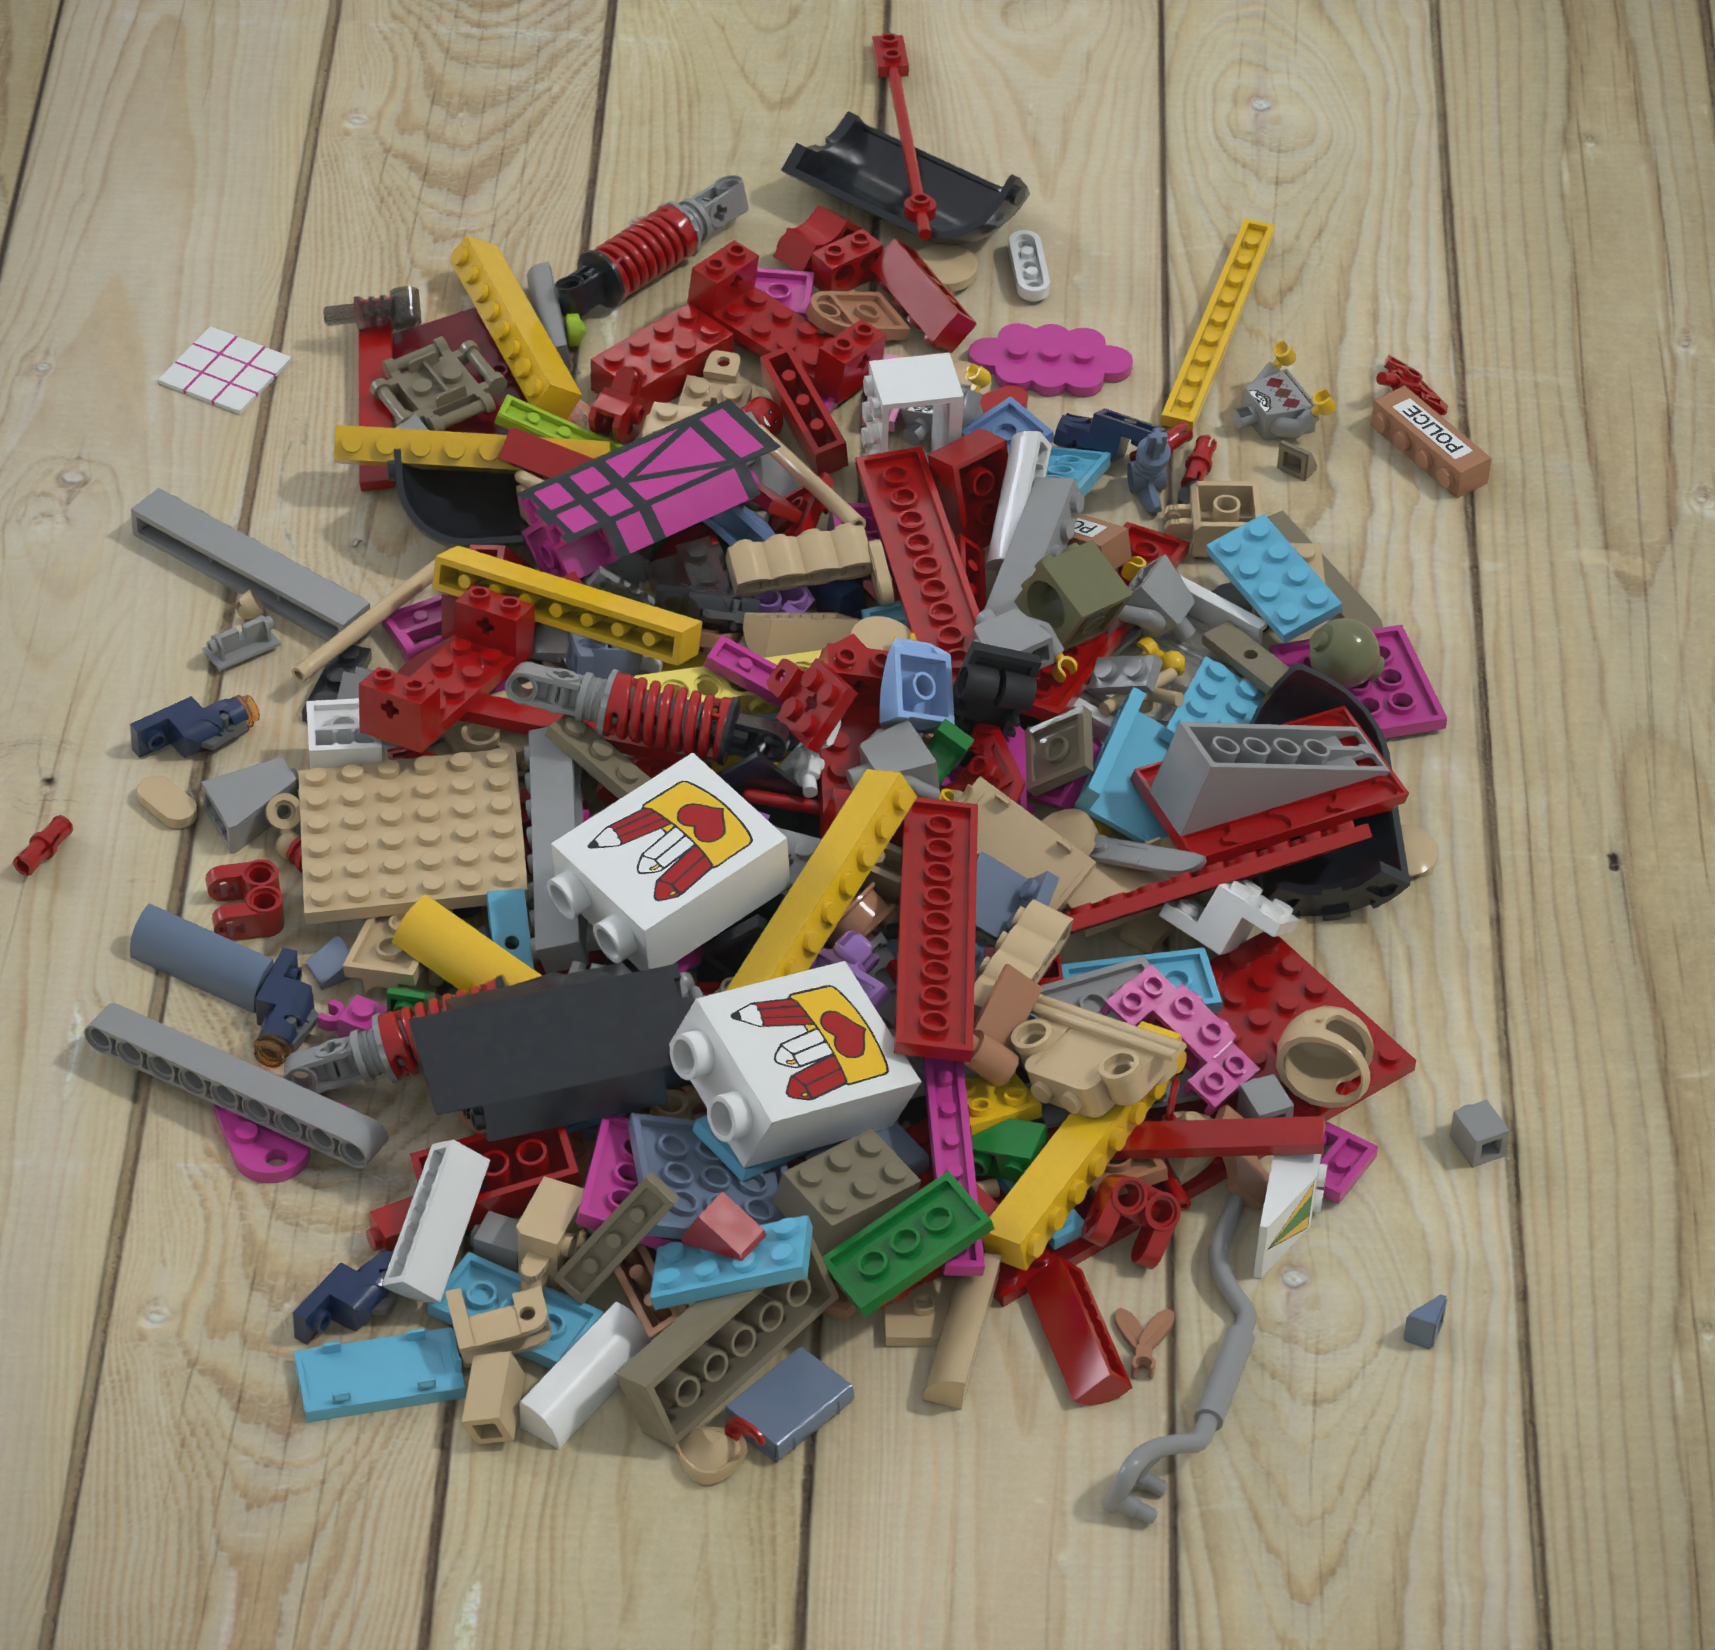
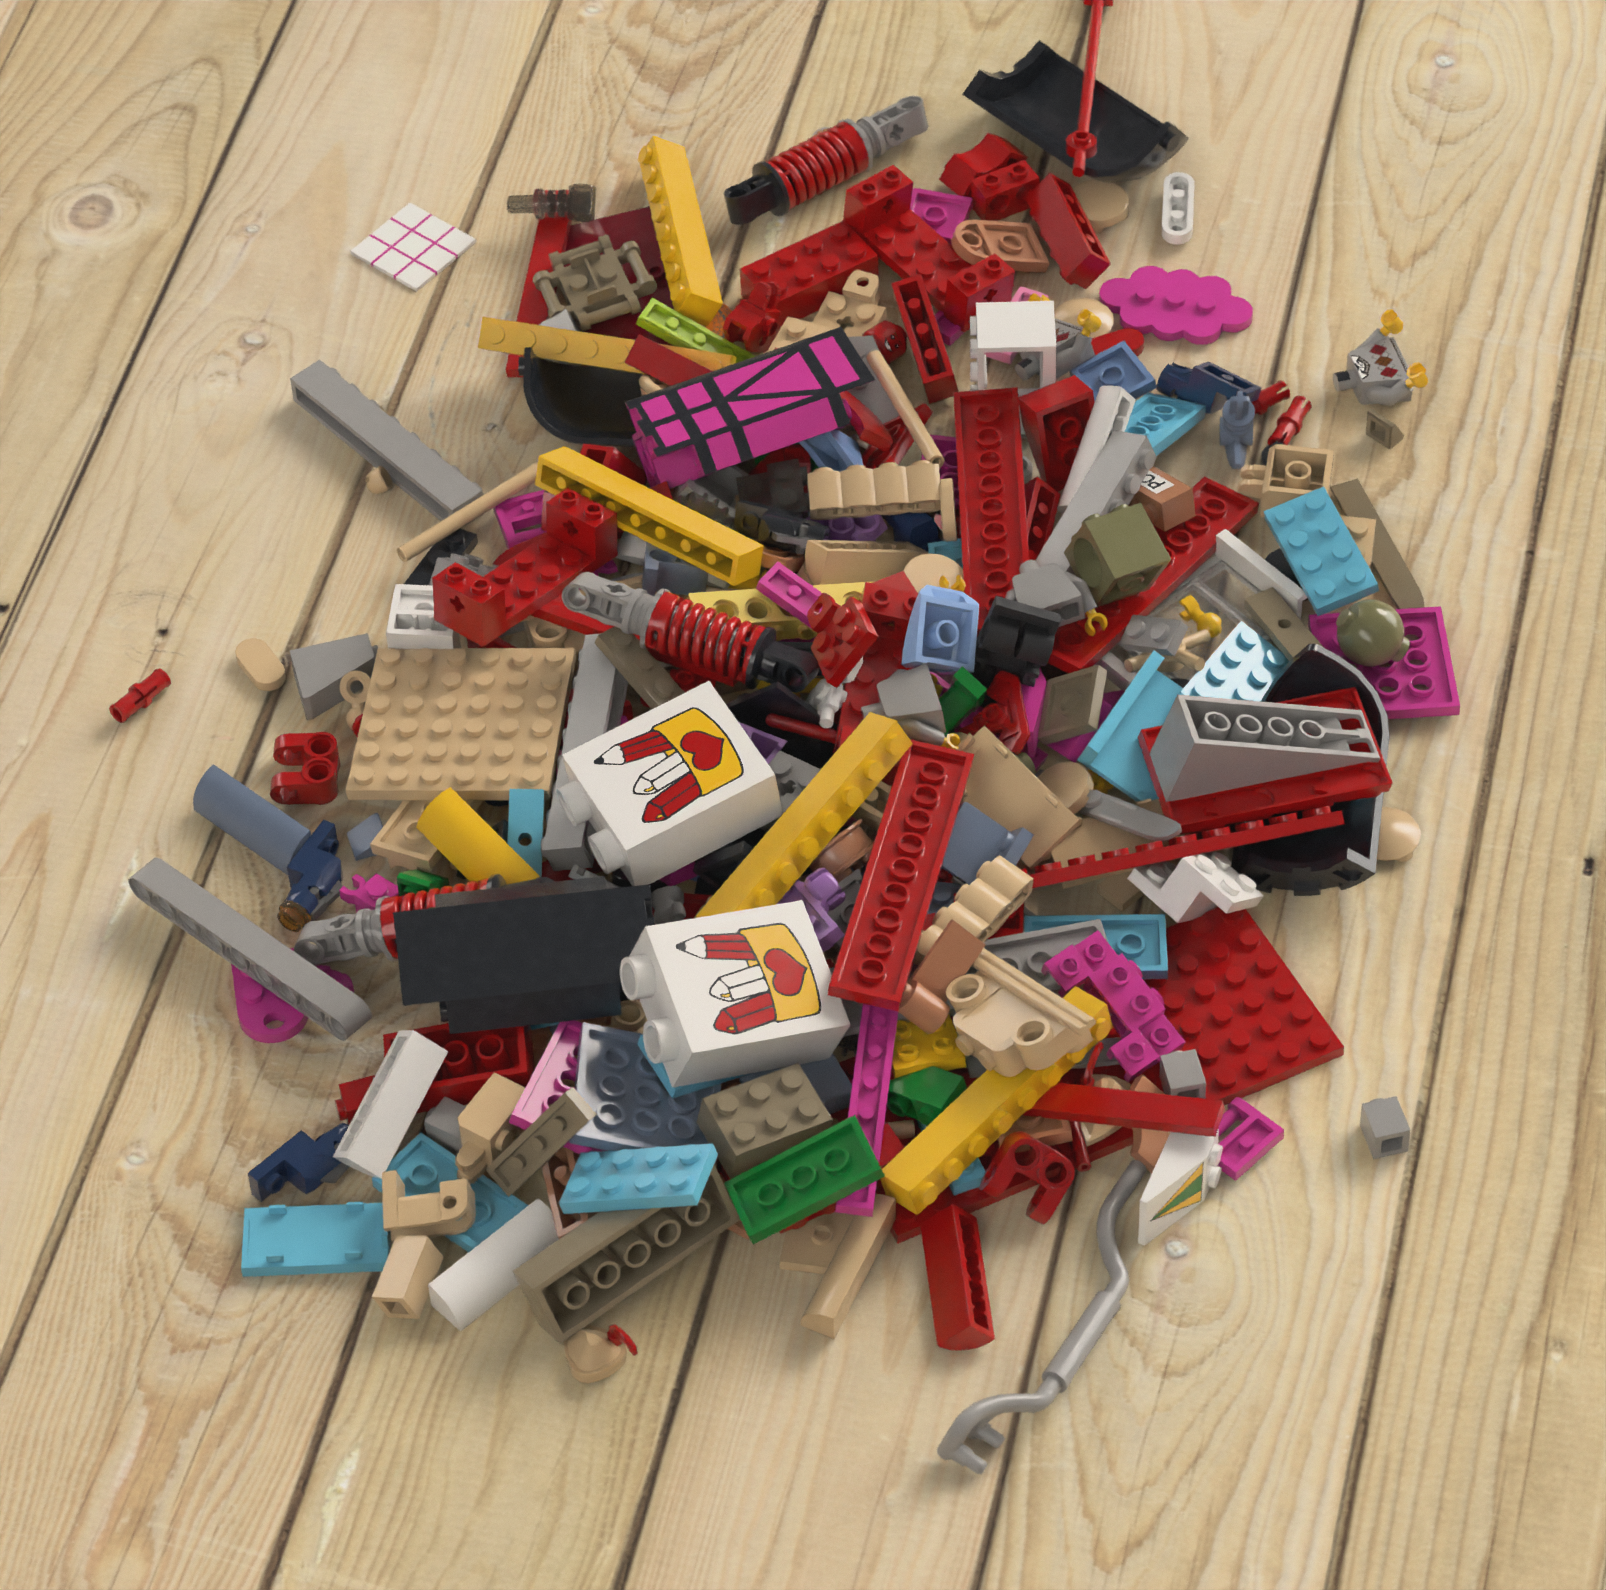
camera: 15 degrees right, 5 degrees up
dark blue plate [130,695,260,758] -> none
light grey hinge [202,615,281,671] -> none
light grey brick [527,262,571,370] -> none
lime tile [565,313,587,347] -> none
slope [681,1191,767,1261] -> none
sand blue piece [725,1346,854,1463] -> none
nougat piece [1115,1308,1175,1380] -> none
light grey torso [1117,554,1196,643] -> none
yellow plate [1160,218,1275,431] -> none
tan piece [1276,1005,1374,1108] -> none
nougat brick [1371,386,1492,498] -> none
red piece [1376,354,1448,415] -> none
sand blue slope [1403,1294,1448,1349] -> none

